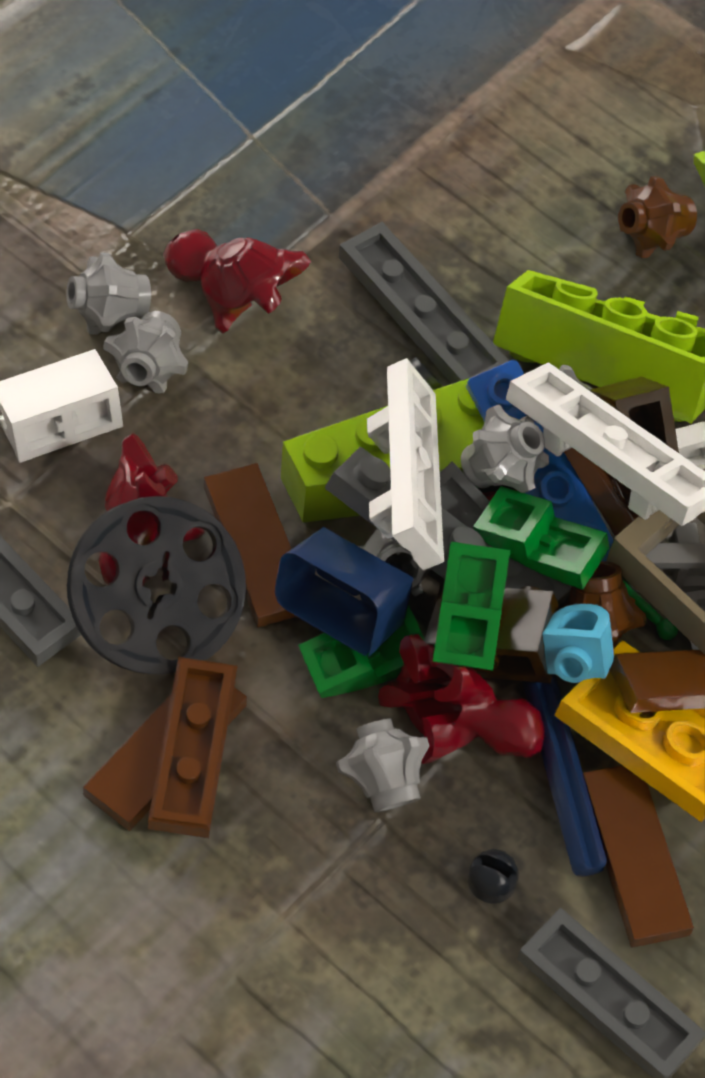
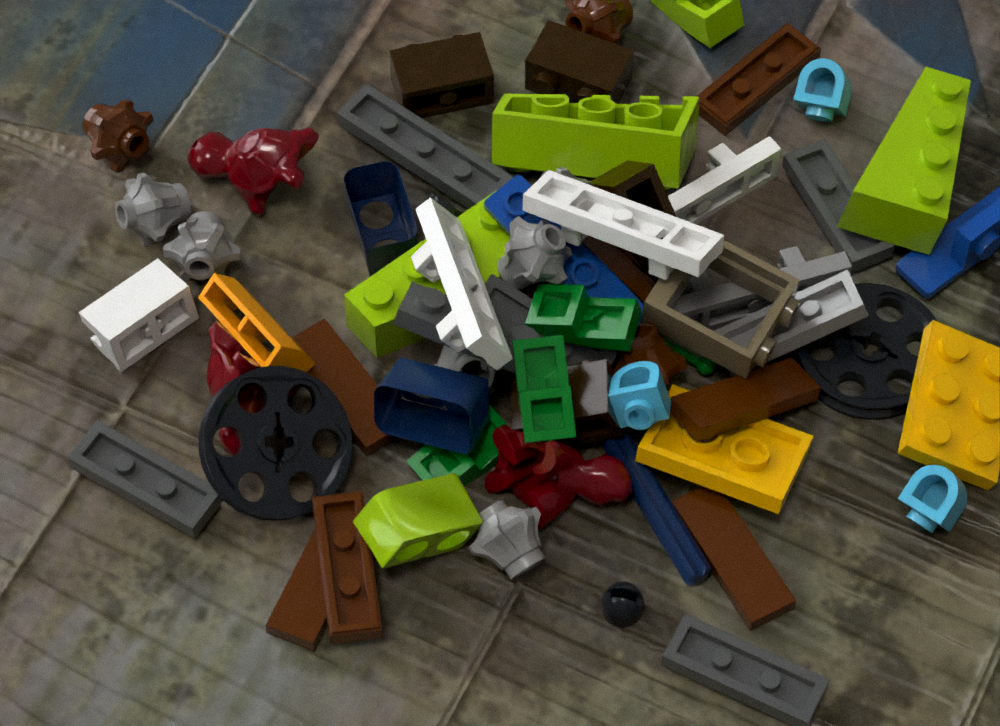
camera: 10 degrees left, 0 degrees up
none -> reddish brown rock [82,99,154,172]
none -> light orange piece [198,273,316,372]
none -> dark blue piece [344,161,417,276]
none -> lime piece [353,473,483,569]
none -> dark brown brick [389,32,494,118]
none -> dark brown brick [525,20,634,104]

